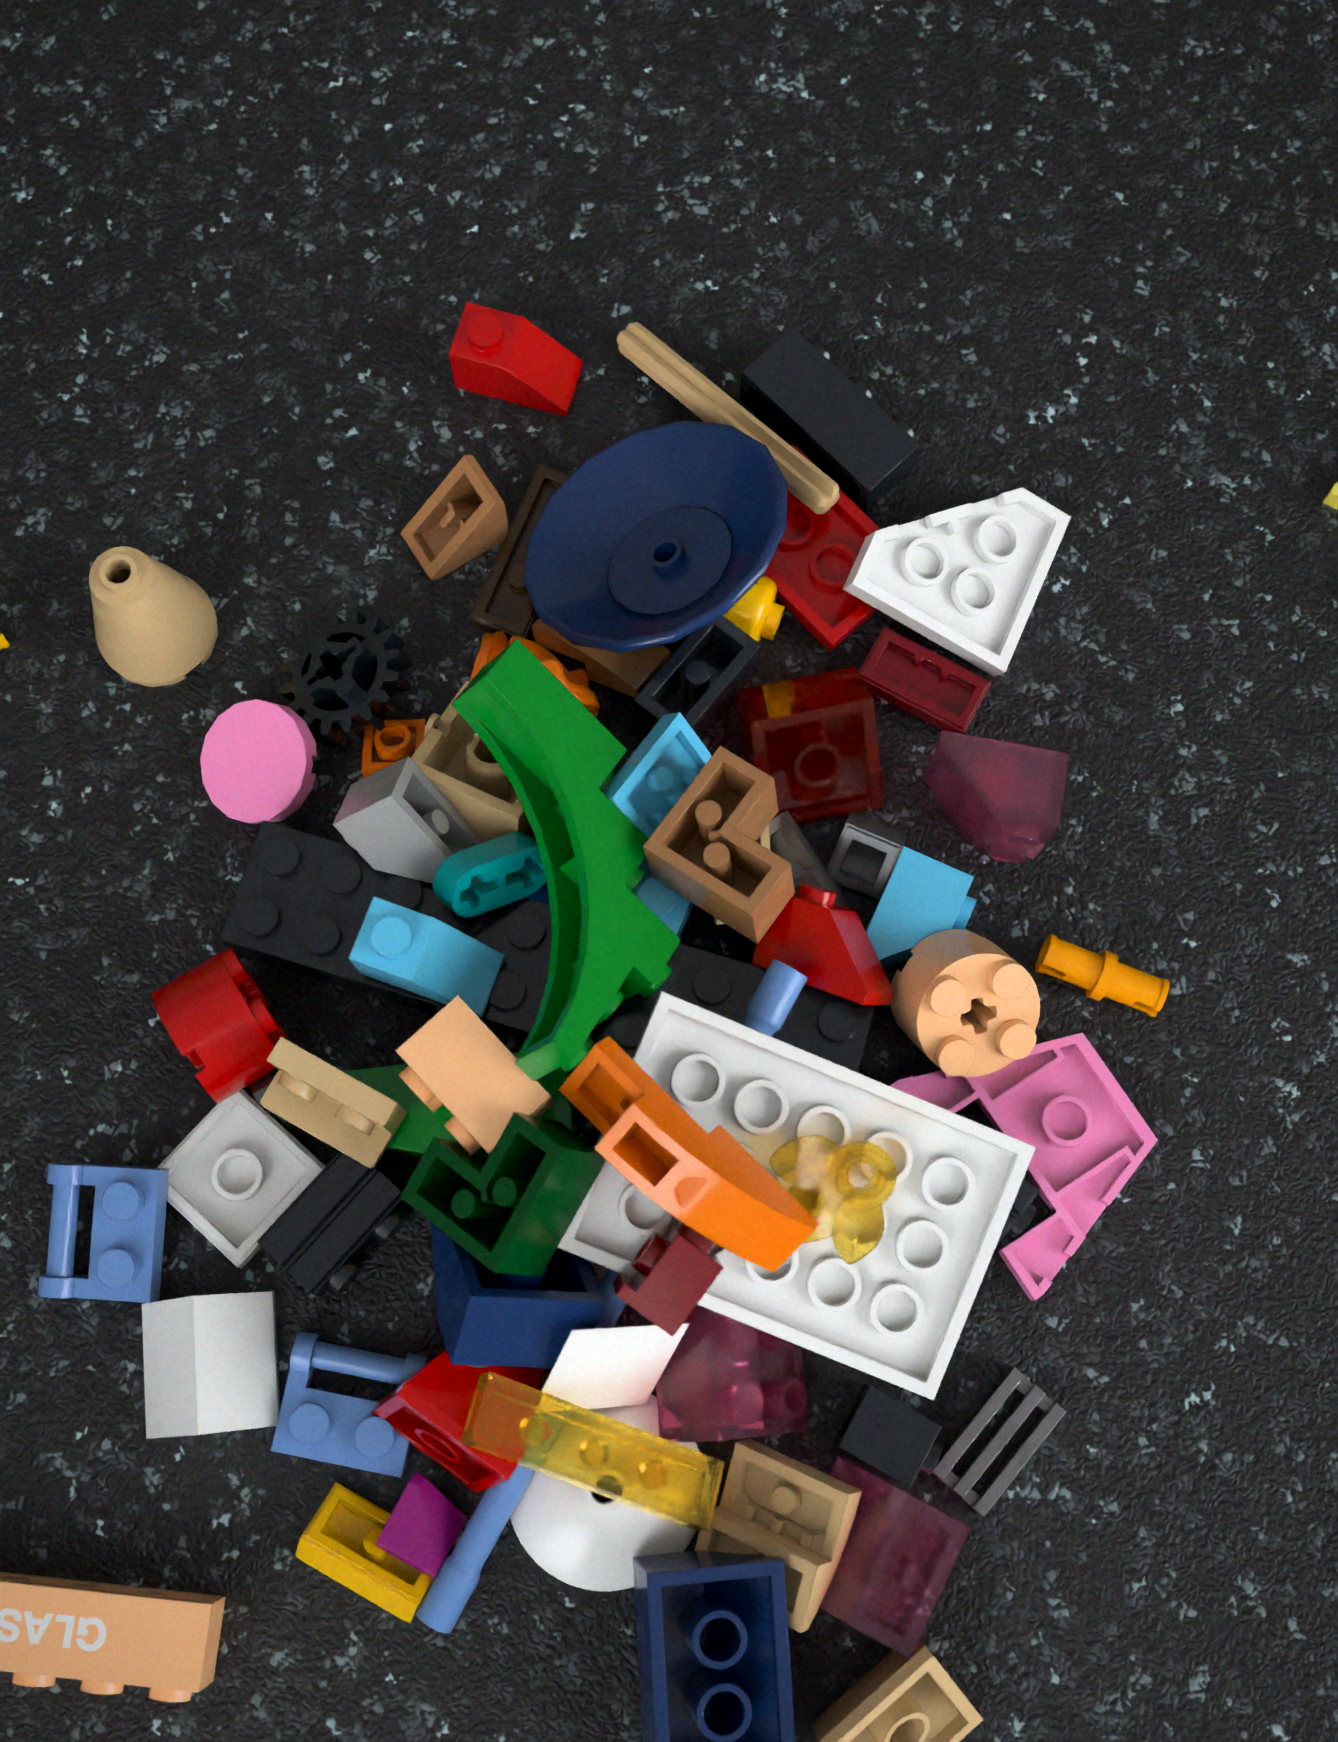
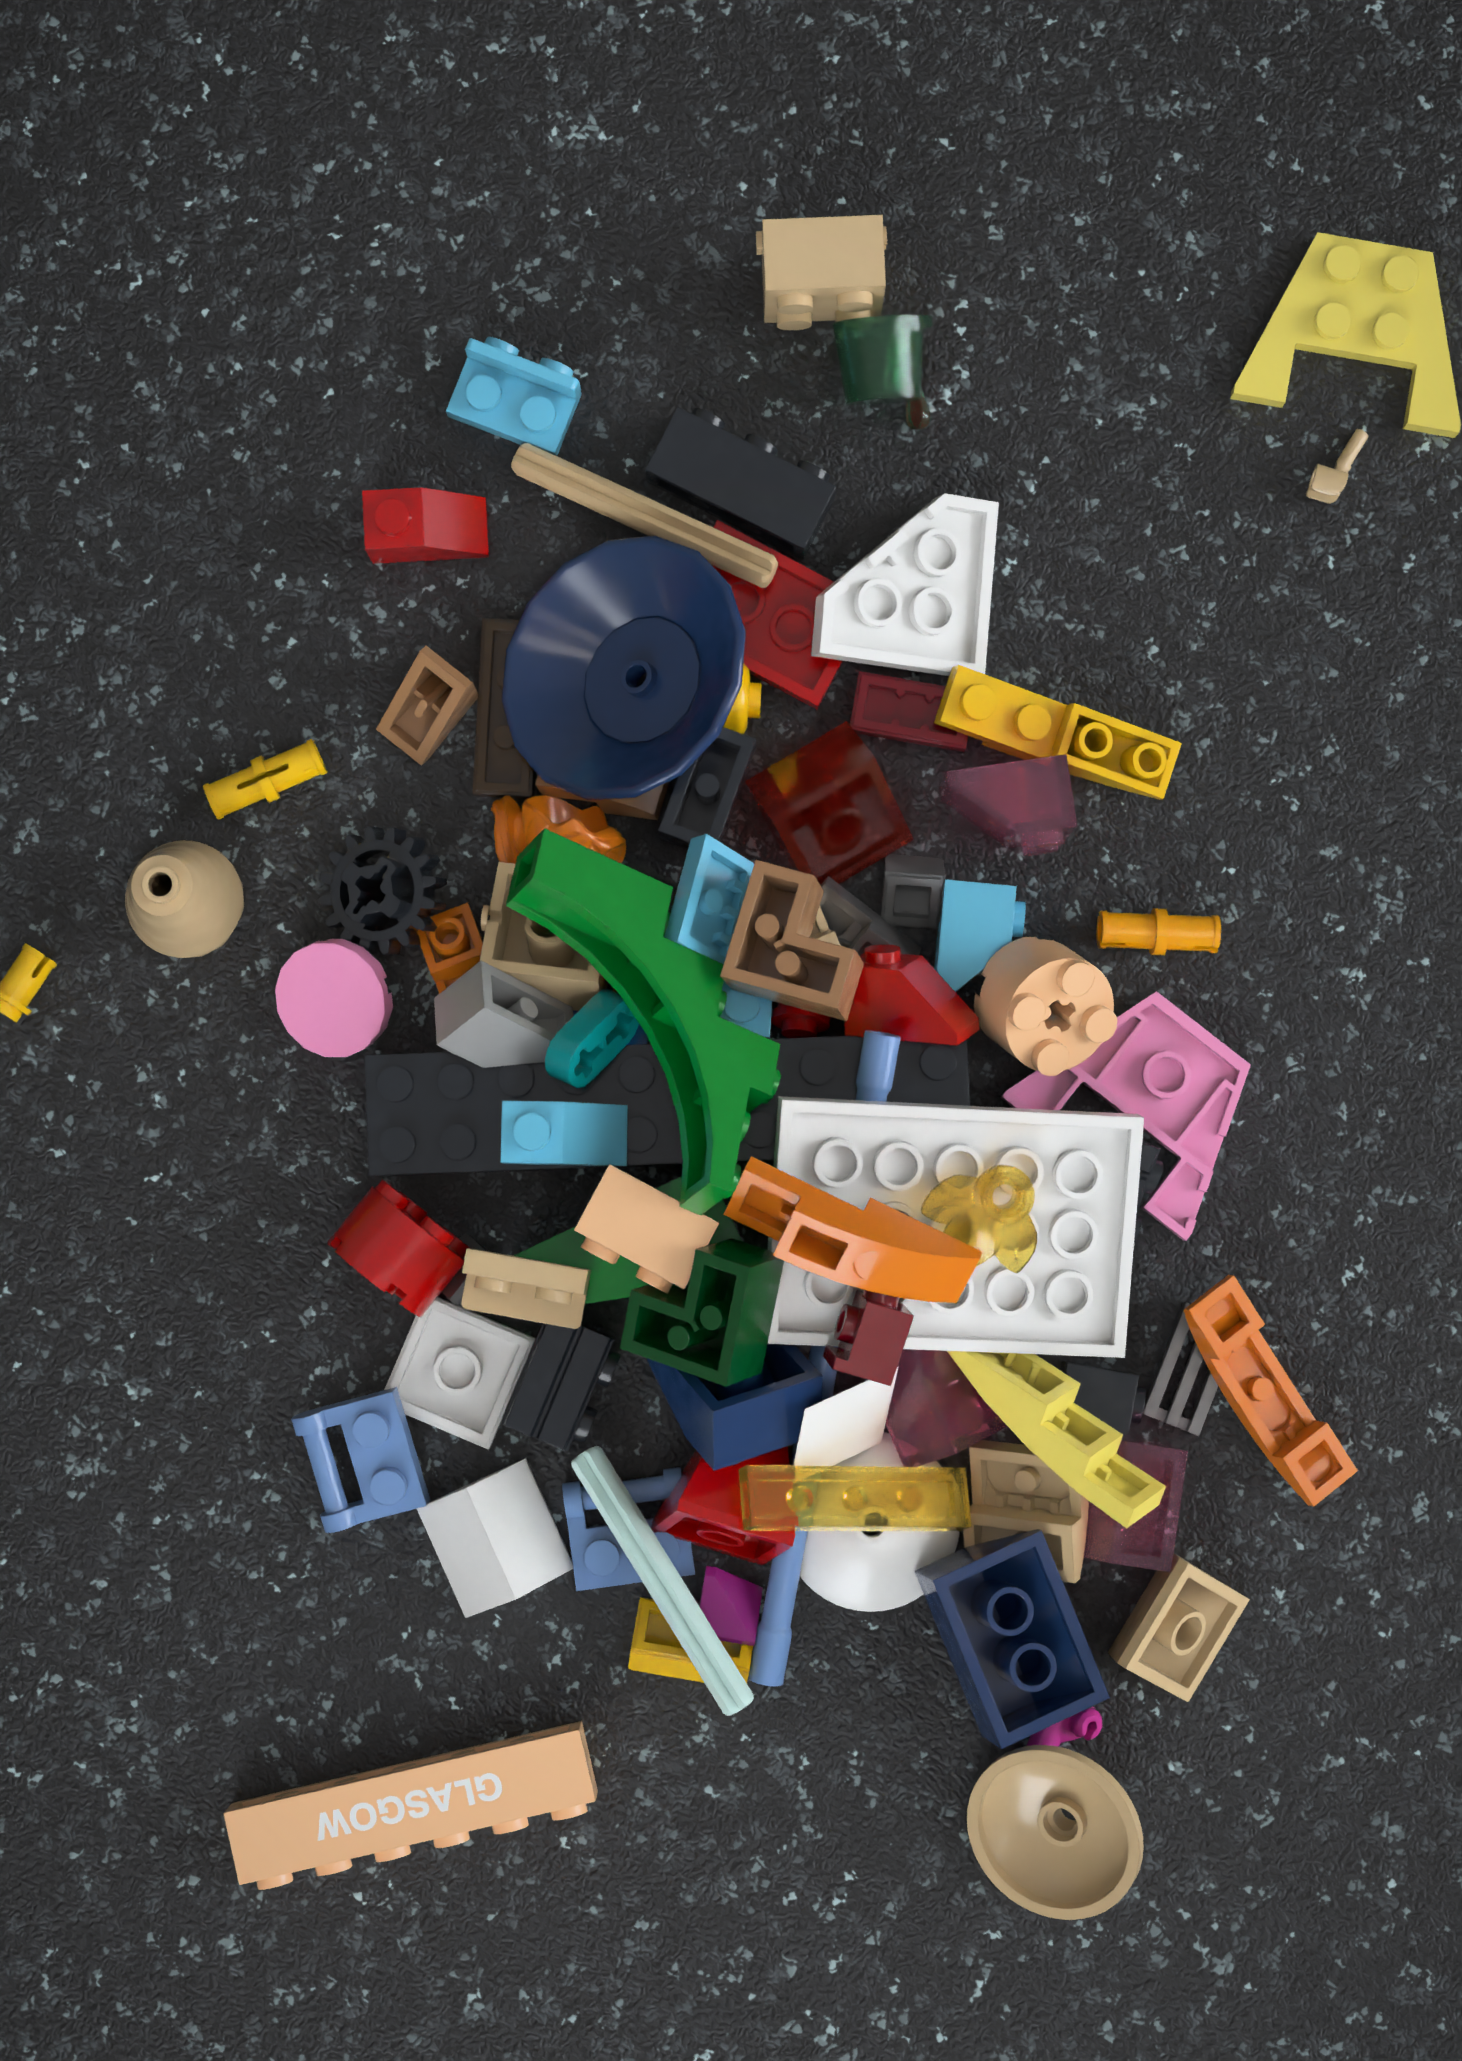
camera: 15 degrees left, 10 degrees up
none -> yellow pin [203,739,327,820]
none -> medium azure bracket [446,337,582,456]
none -> light aqua axle [571,1446,754,1716]
none -> tan brick [756,215,887,330]
none -> red plate [771,1003,831,1038]
none -> clear green hat [833,315,933,430]
none -> yellow slope [934,665,1182,800]
none -> light yellow slope [947,1351,1166,1529]
none -> orange slope [1183,1275,1358,1507]

